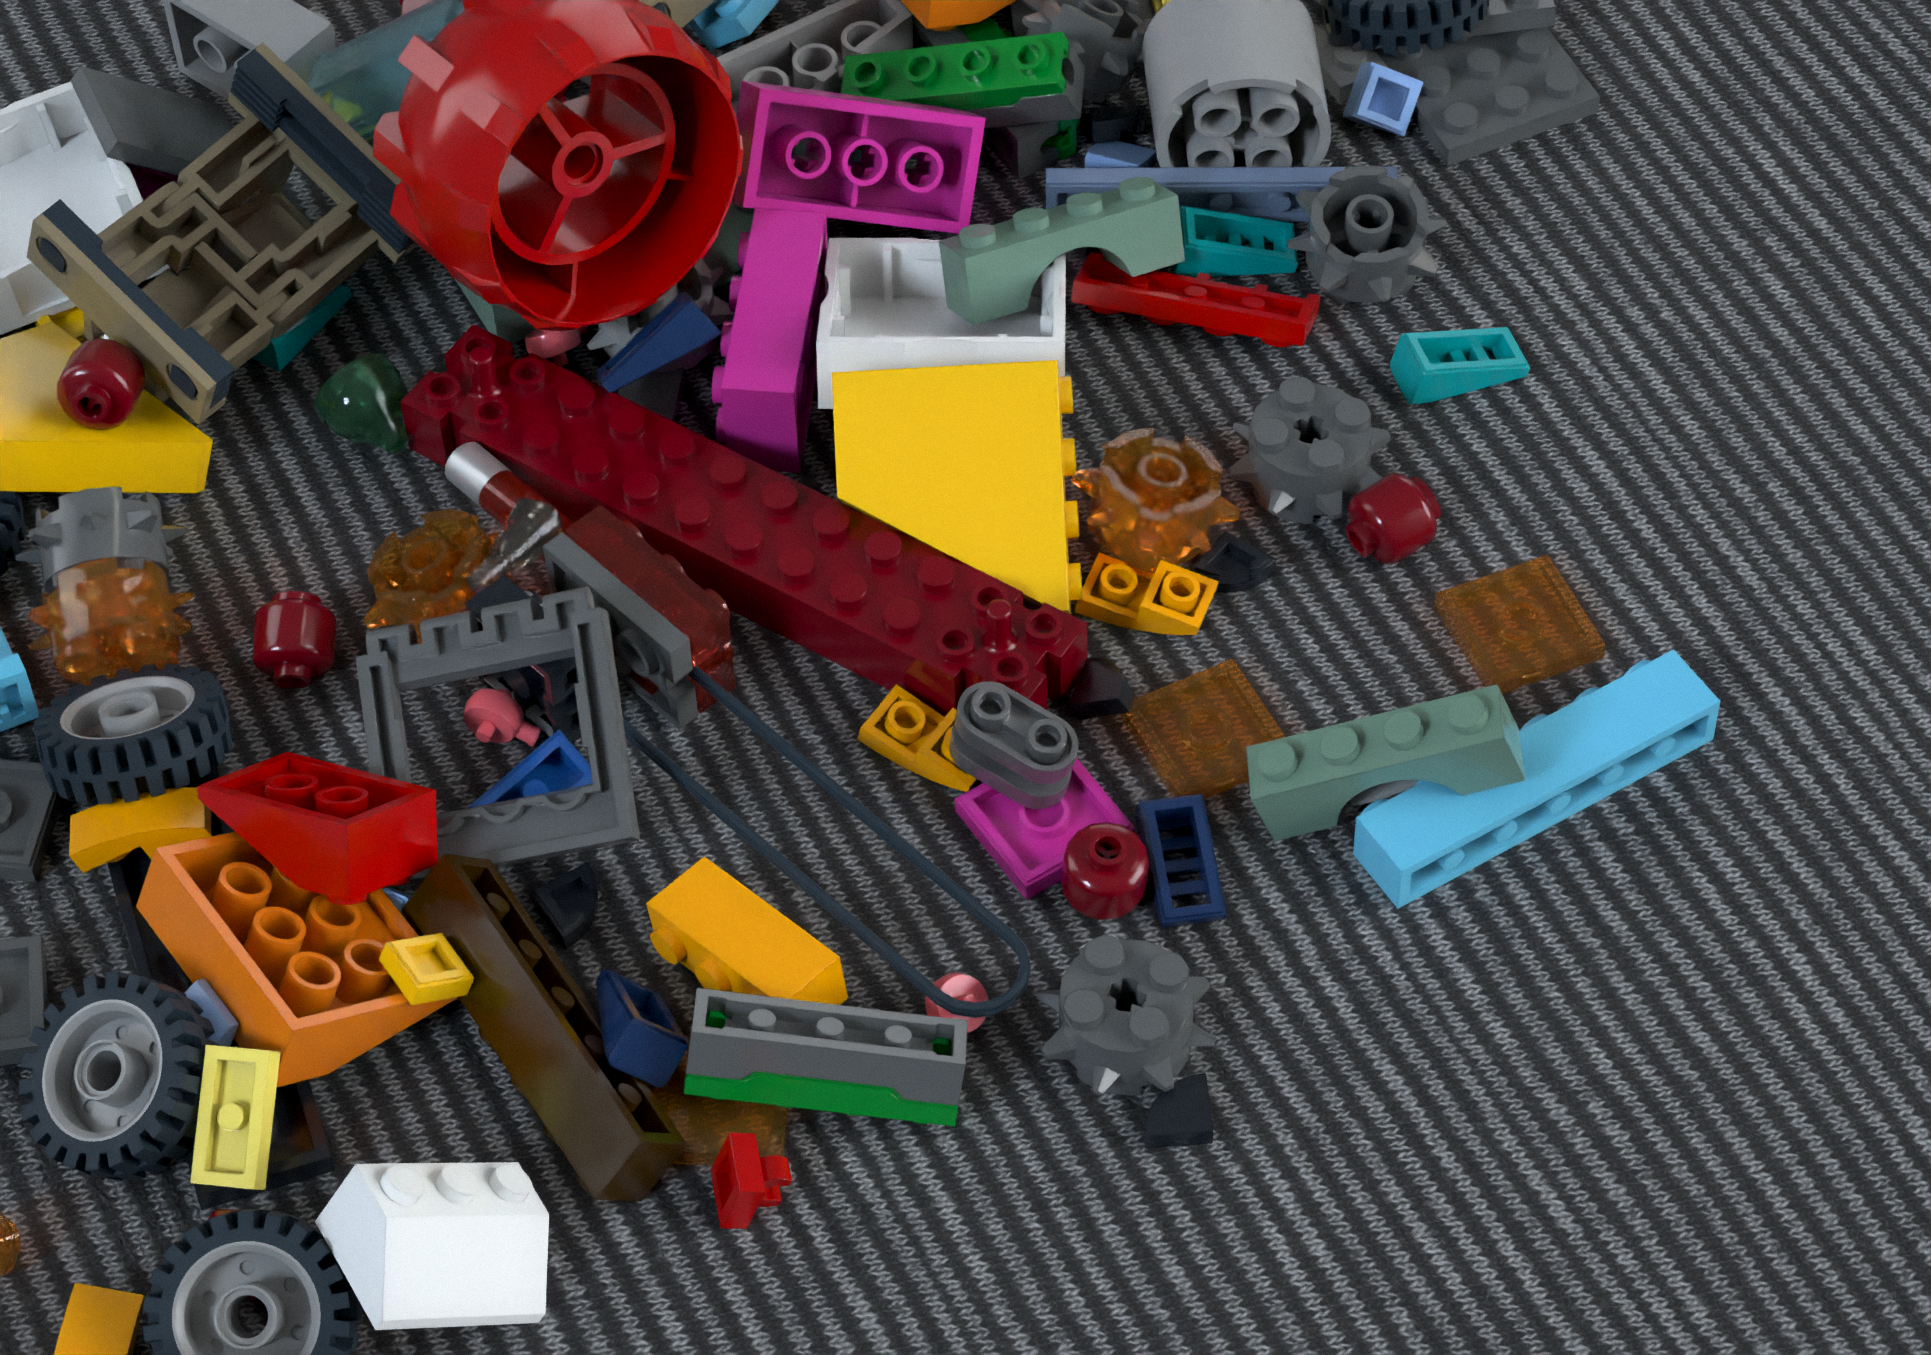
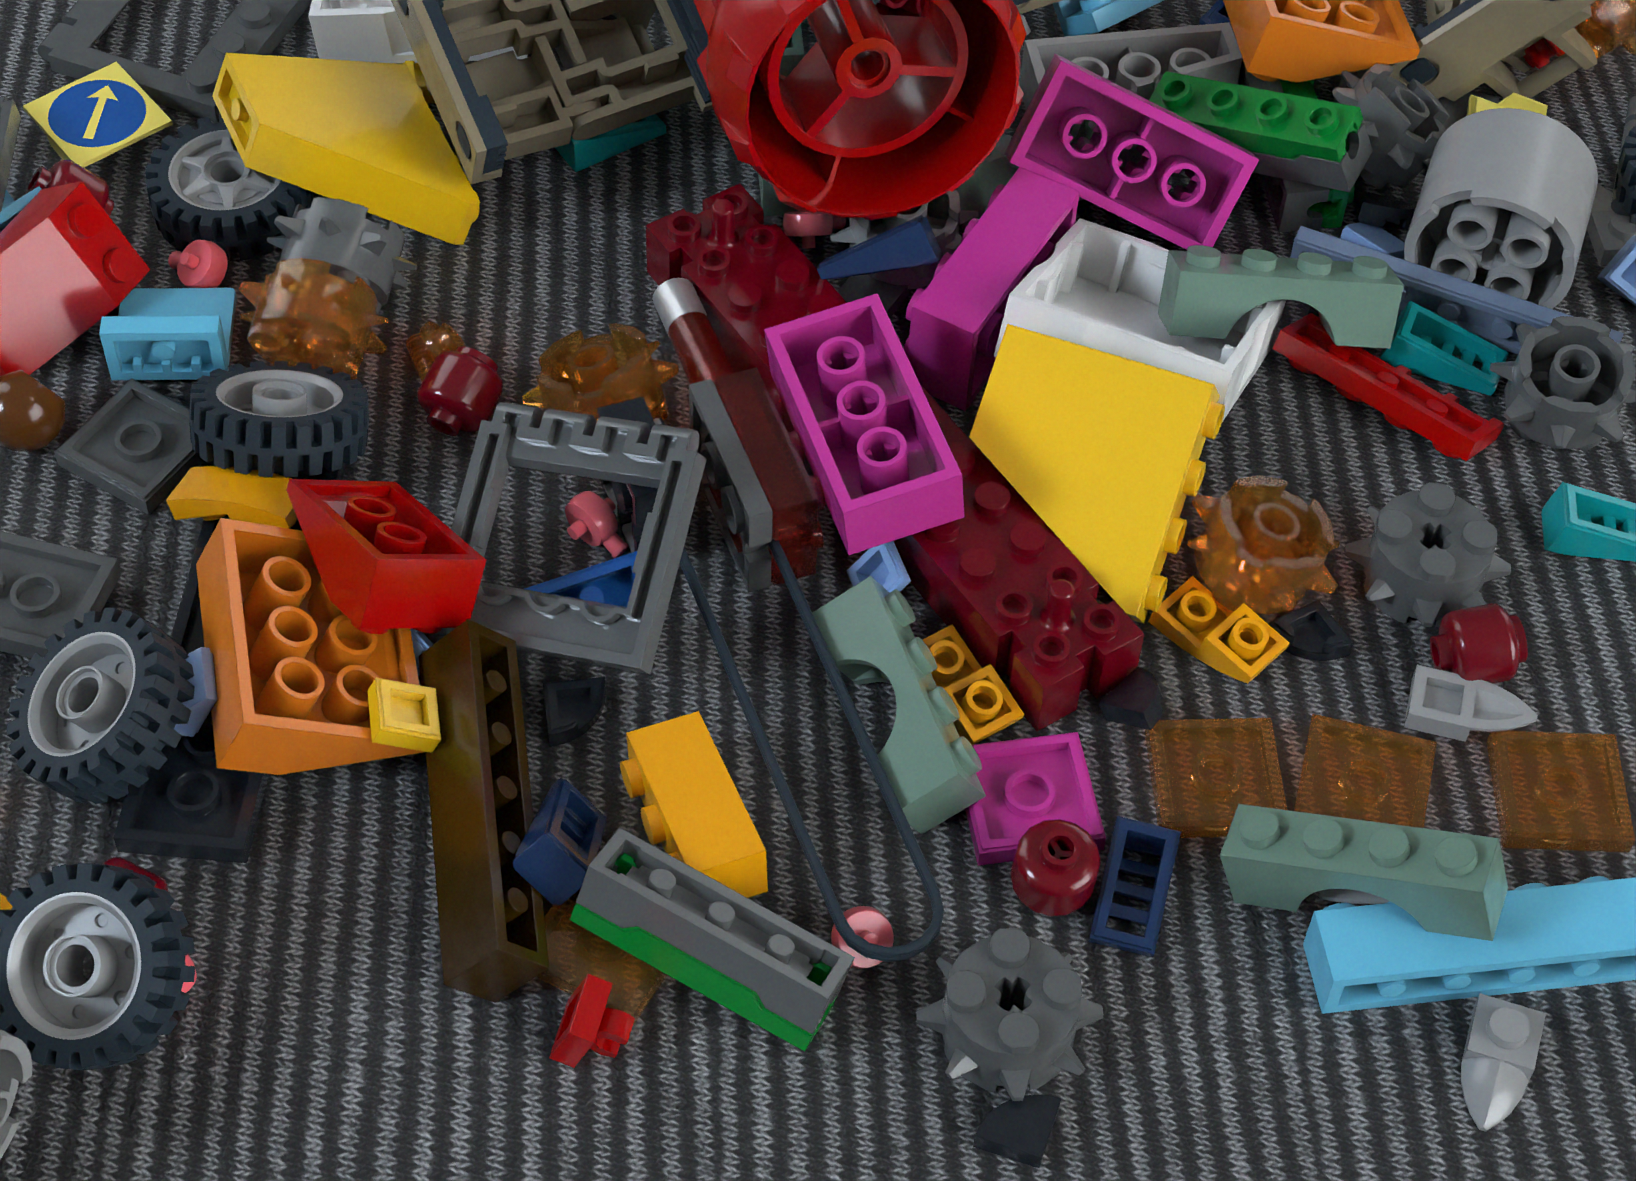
camera: 20 degrees right, 0 degrees up
dark red head [57,338,145,430] -> none
light yellow plate [190,1045,281,1190] -> none
clear green helmet [314,353,409,454] -> none
white slope [315,1162,549,1330] -> none
clear smoke cone [466,498,564,594] -> none
flat silver brick [949,682,1079,809] -> none
none -> clear orange plate [406,321,466,382]
none -> dark pink brick [764,293,965,555]
none -> sand green arch [812,576,986,834]
none -> light blue slope [847,541,911,592]
none -> clear orange tile [1293,714,1437,828]
none -> light grey plate [1404,665,1538,742]
none -> light grey plate [1461,993,1546,1132]

